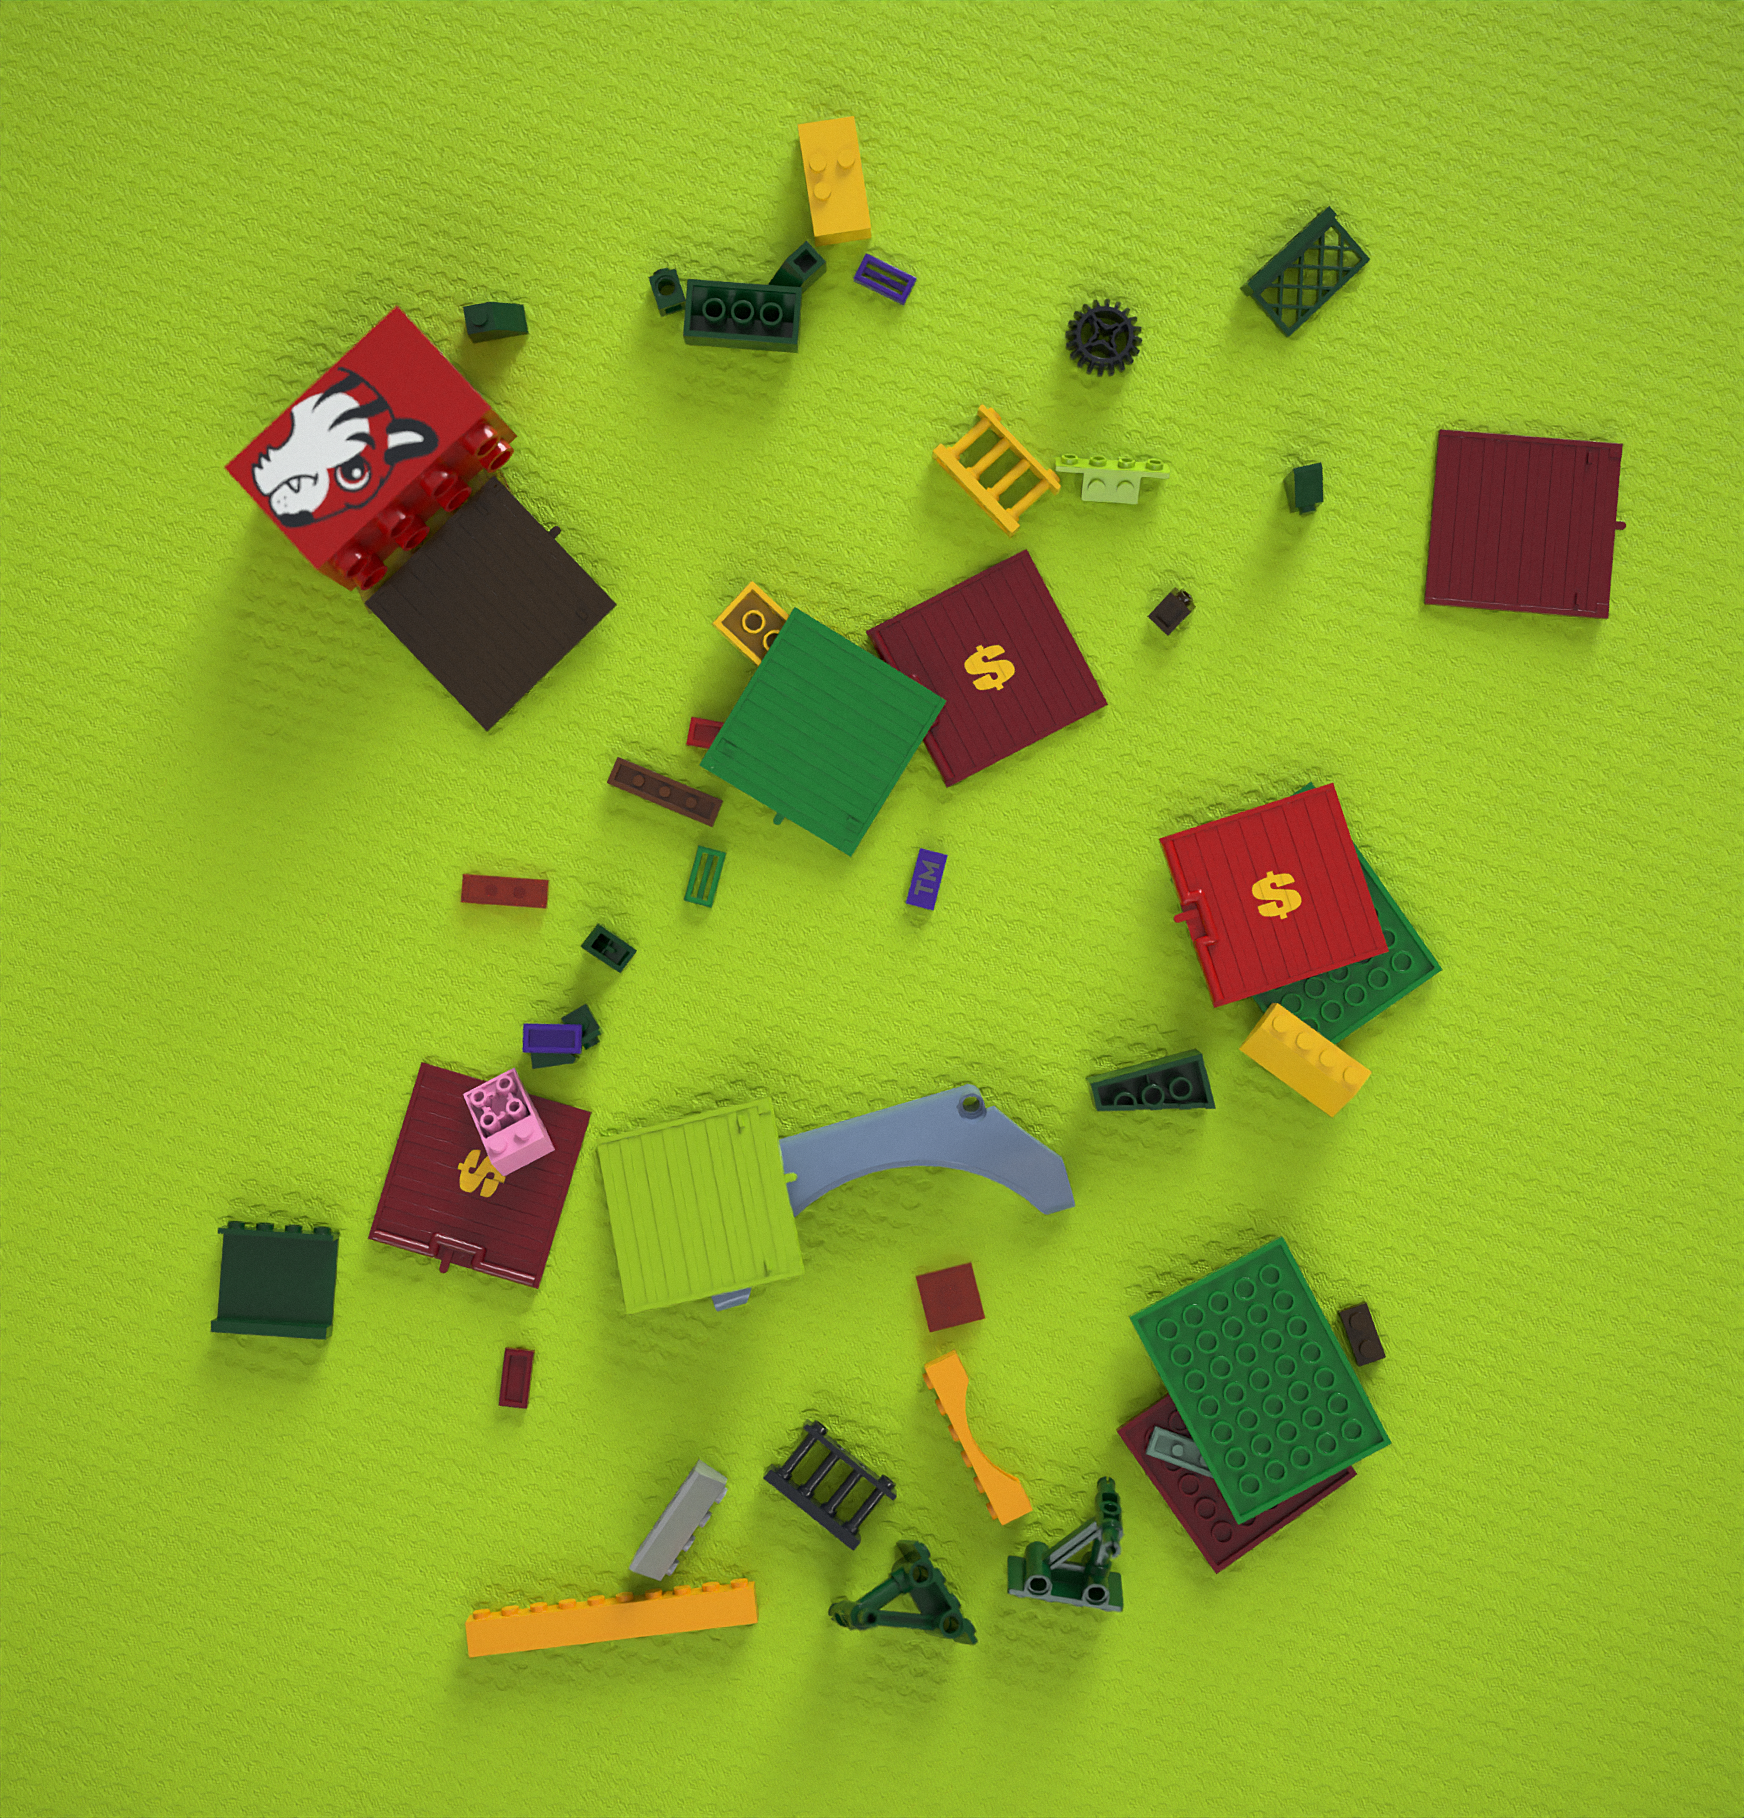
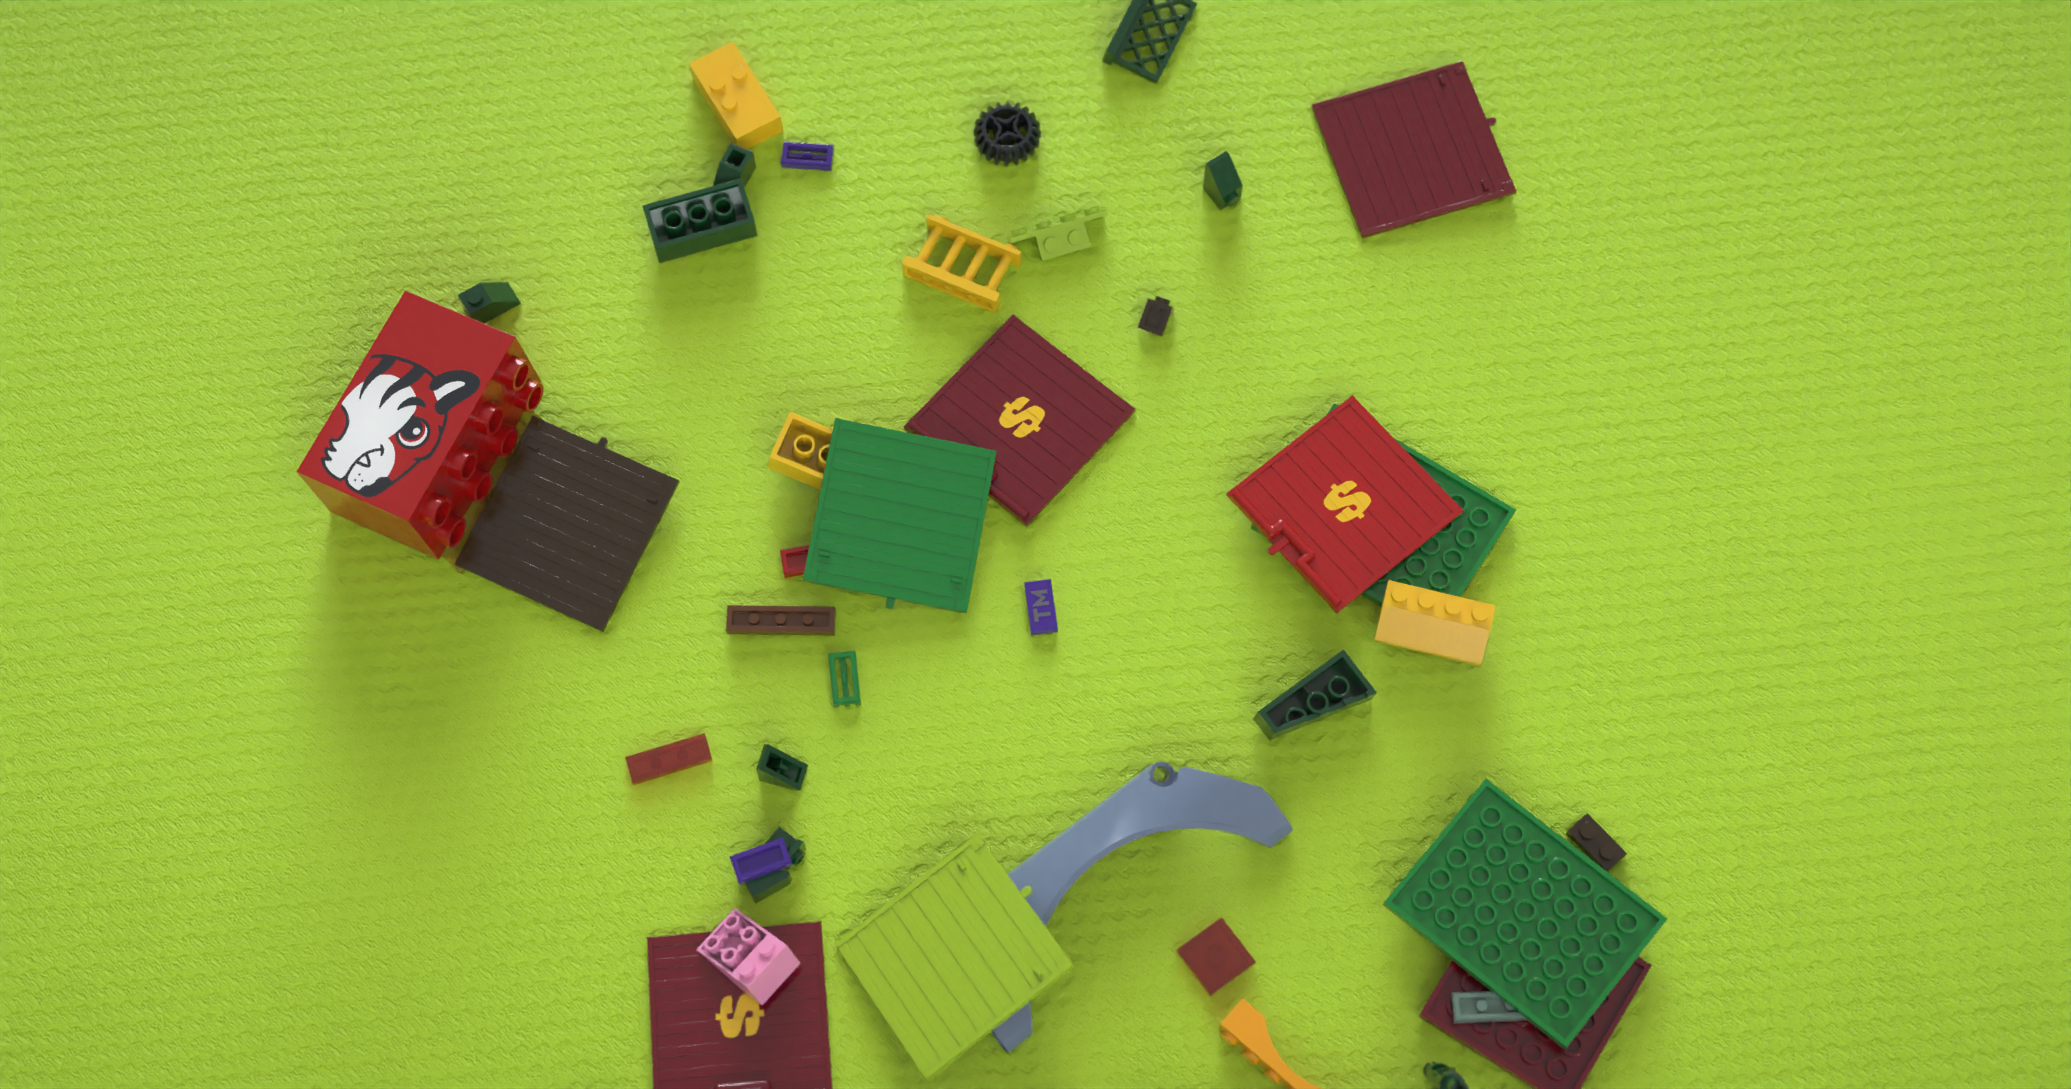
camera: 20 degrees left, 20 degrees down
dark green brick [648,268,686,317] -> none

